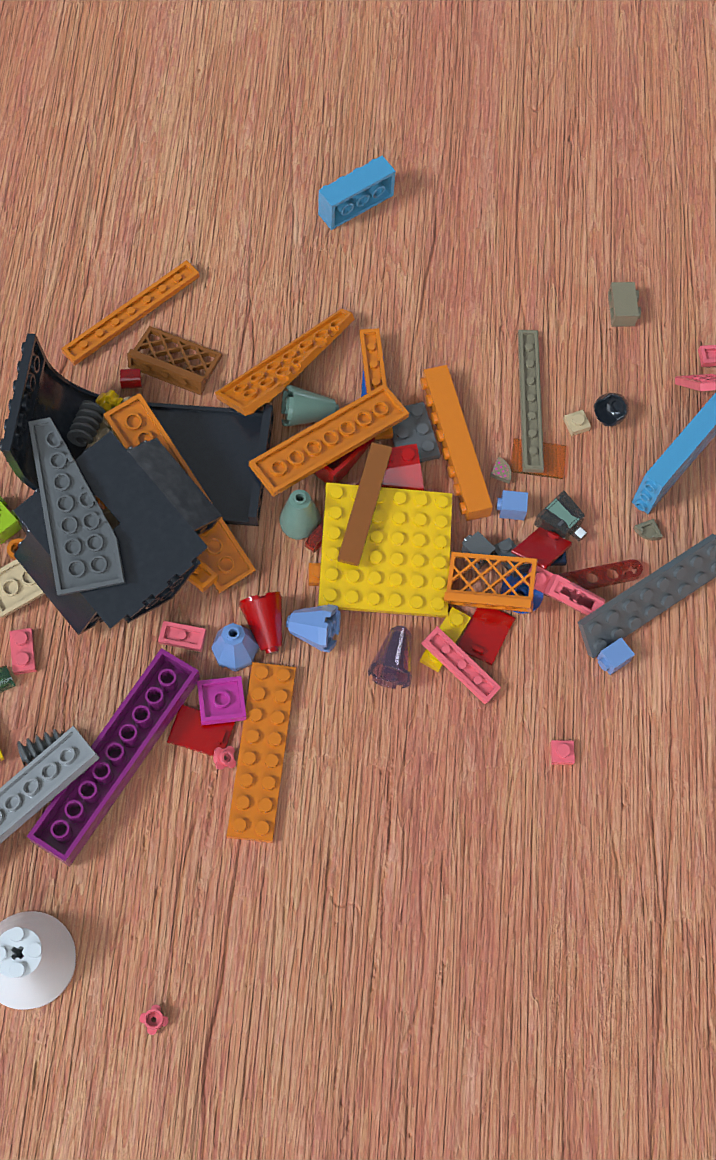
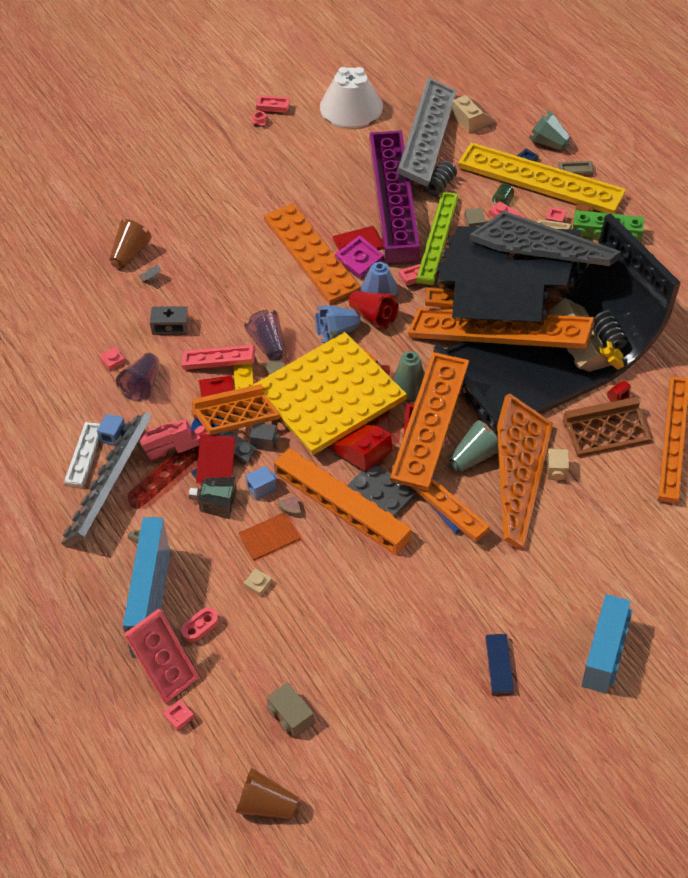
camera: 150 degrees right, 15 degrees down
coral plate [213,746,236,770] -> none
dark orange tile [338,442,392,567] -> none
dark tan tile [517,330,544,473] -> none
black hair [594,393,629,427] -> none
none -> white tile [64,422,100,489]
none -> dark orange cone [109,219,152,269]
none -> cone [116,353,160,401]
none -> light grey plate [138,265,161,282]
none -> dark grey brick [150,306,189,335]
none -> coral plate [181,608,219,643]
none -> dark orange cone [236,768,301,819]
none -> coral plate [256,95,290,113]
none -> dark tan tile [263,360,285,375]
none -> lime tile [416,192,458,285]
none -> dark tan brick [464,208,486,227]
none -> dark blue tile [485,634,514,695]
none -> tan brick [547,449,569,480]

